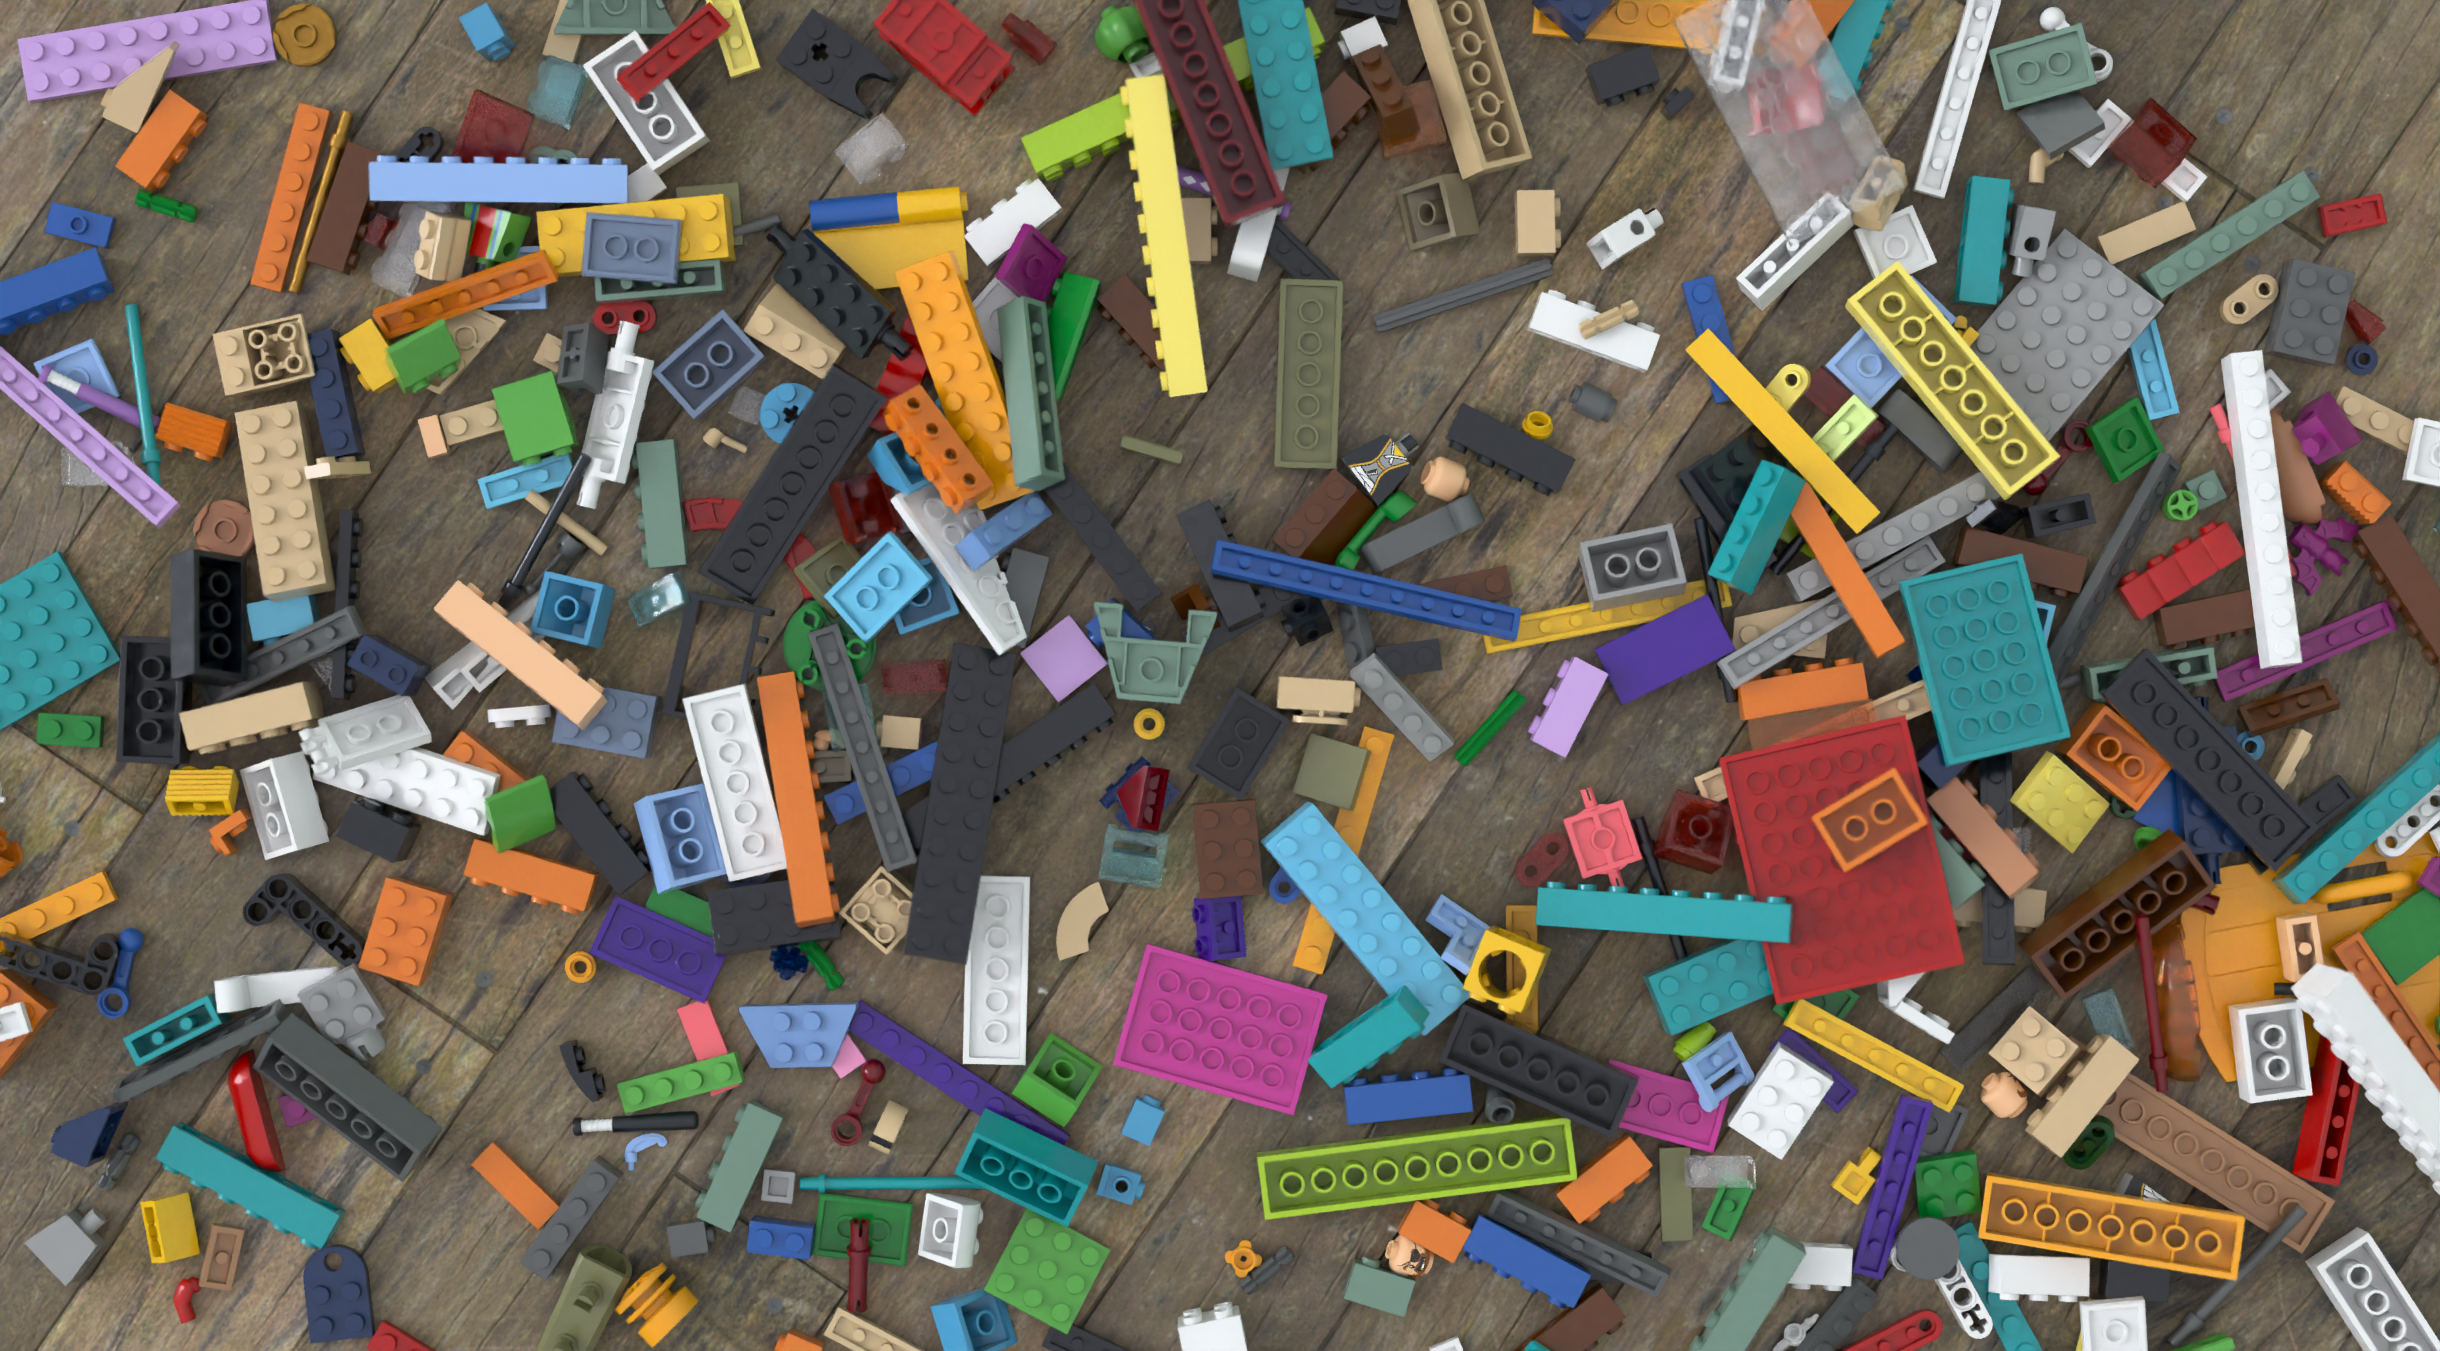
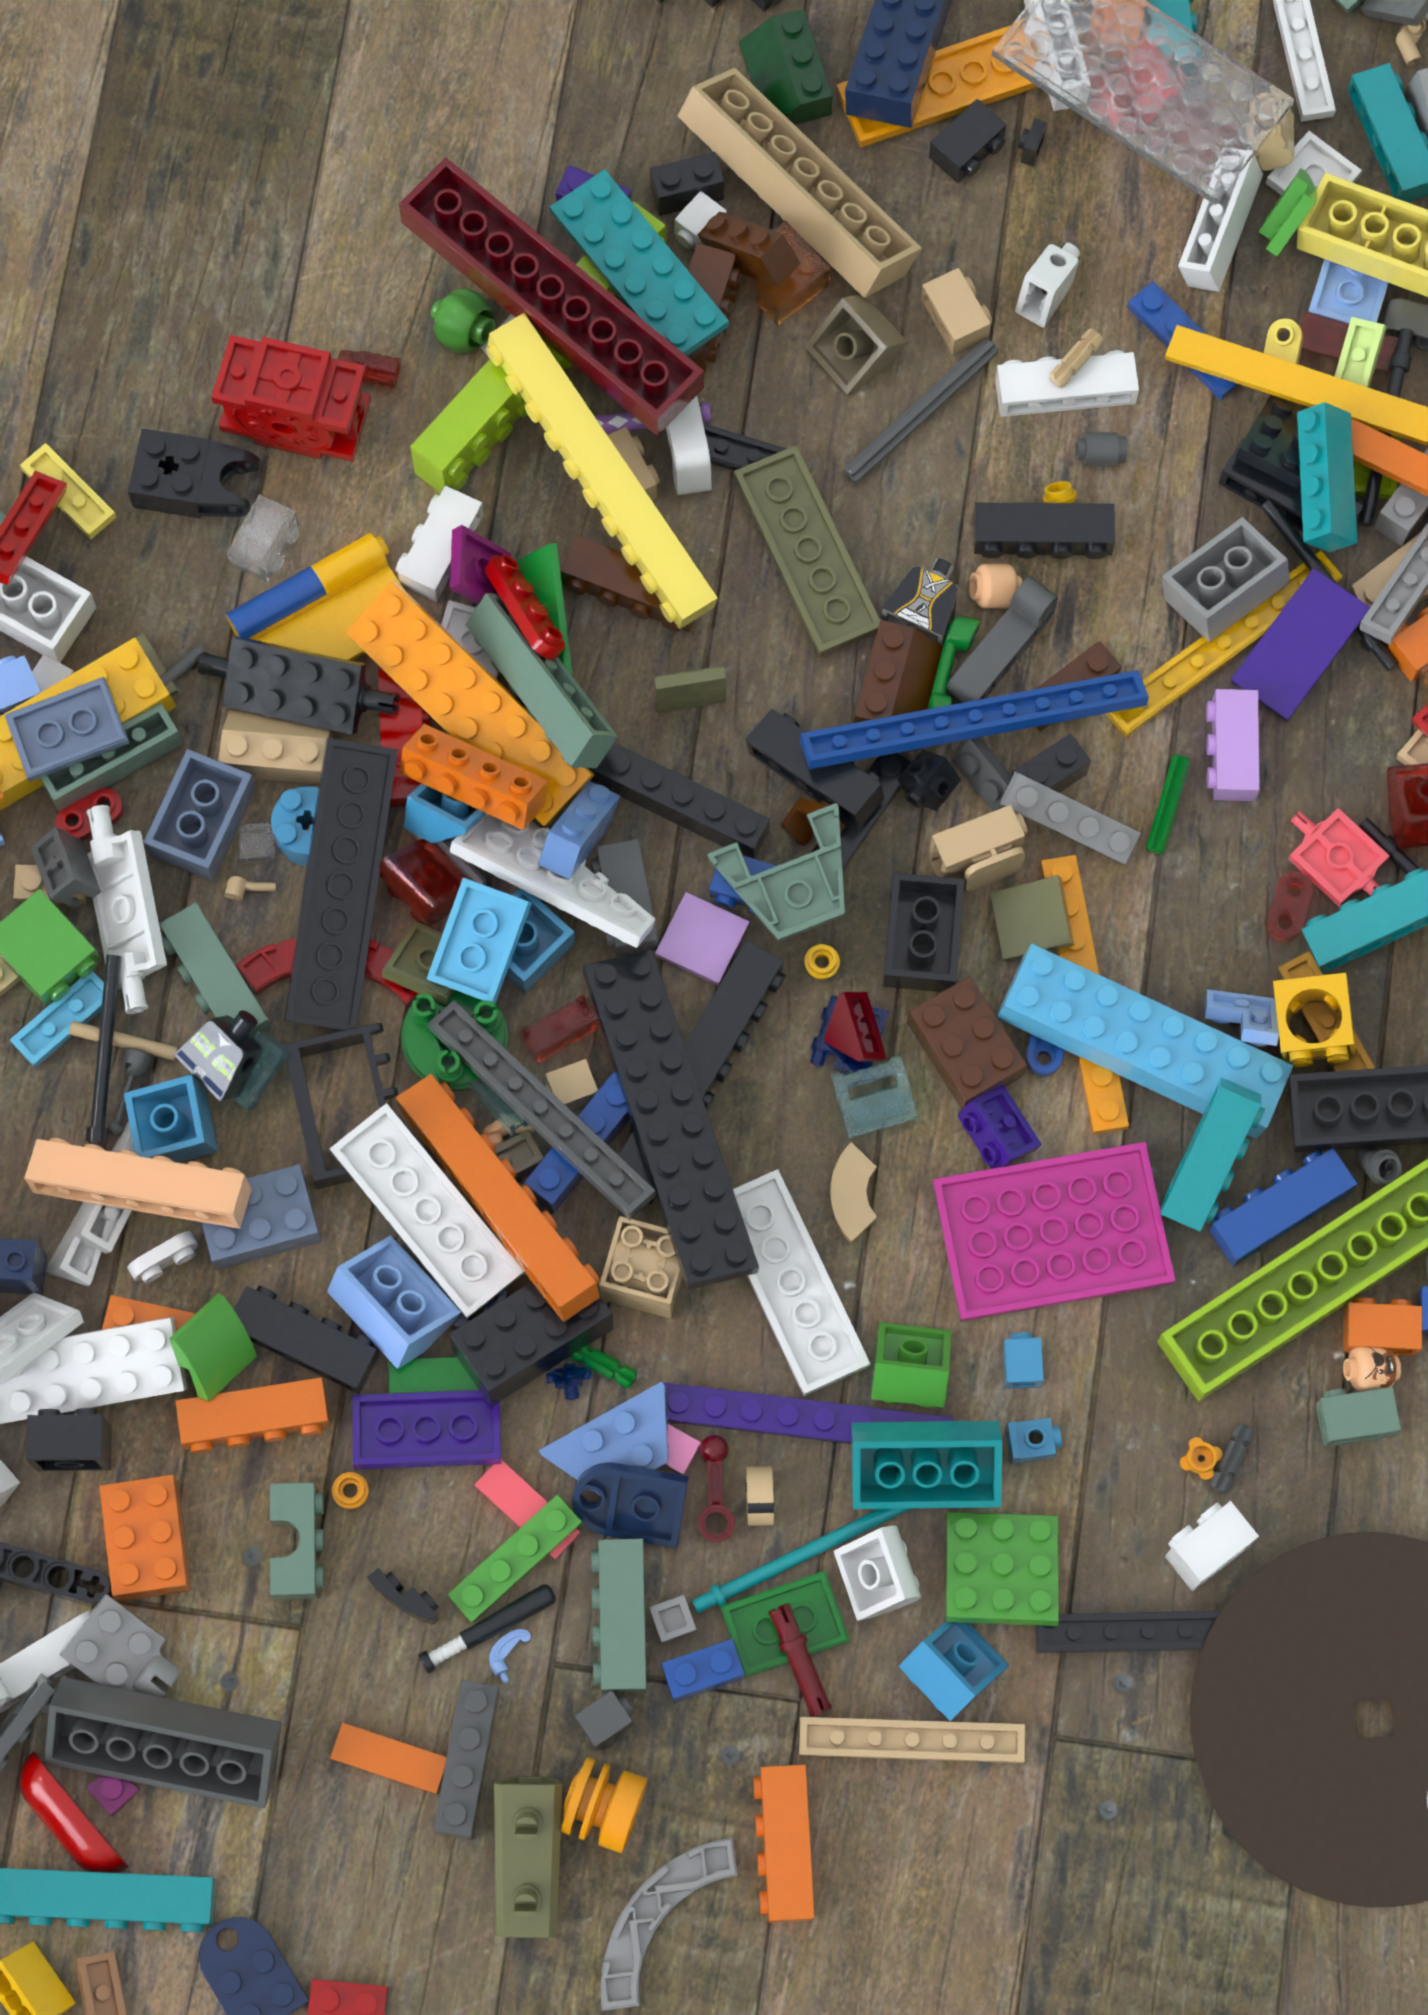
camera: 30 degrees left, 15 degrees down
none -> black torso [174,1010,262,1101]
none -> sand green arch [270,1482,325,1600]
none -> red plate [484,555,565,660]
none -> dark blue plate [572,1462,689,1549]
none -> bright green slope [1259,168,1317,256]

